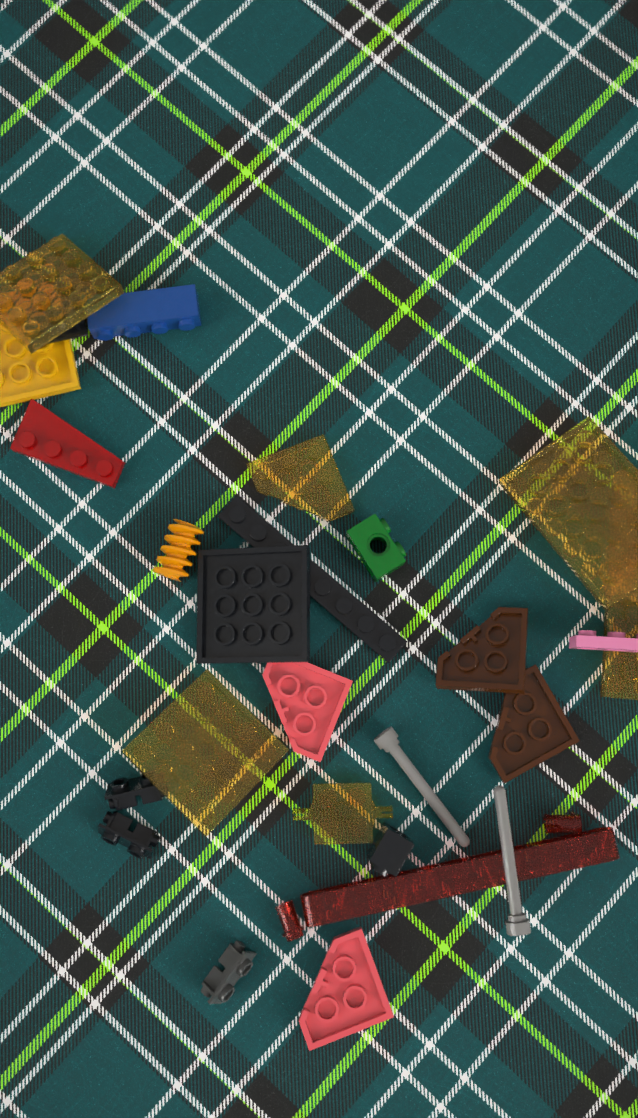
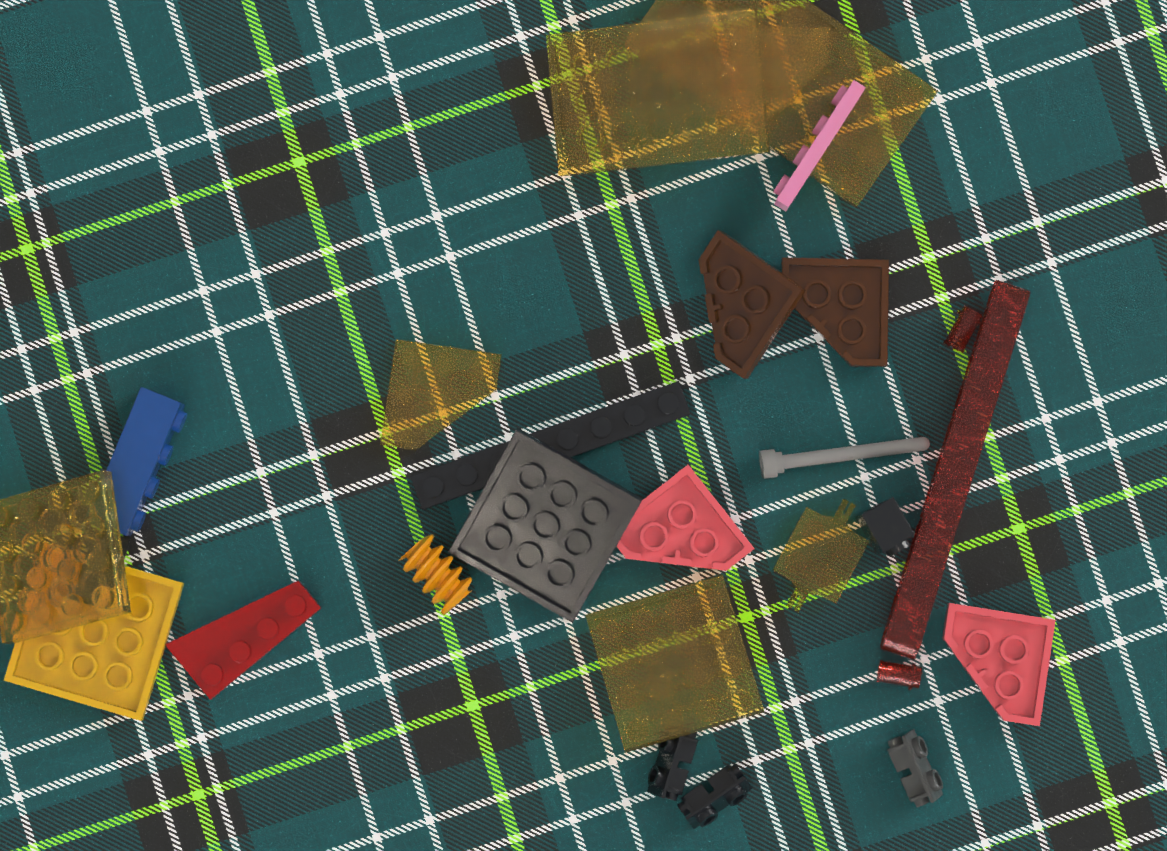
camera: 60 degrees left, 5 degrees up
green brick [346,514,406,583] -> none
light grey piece [493,785,531,936] -> none

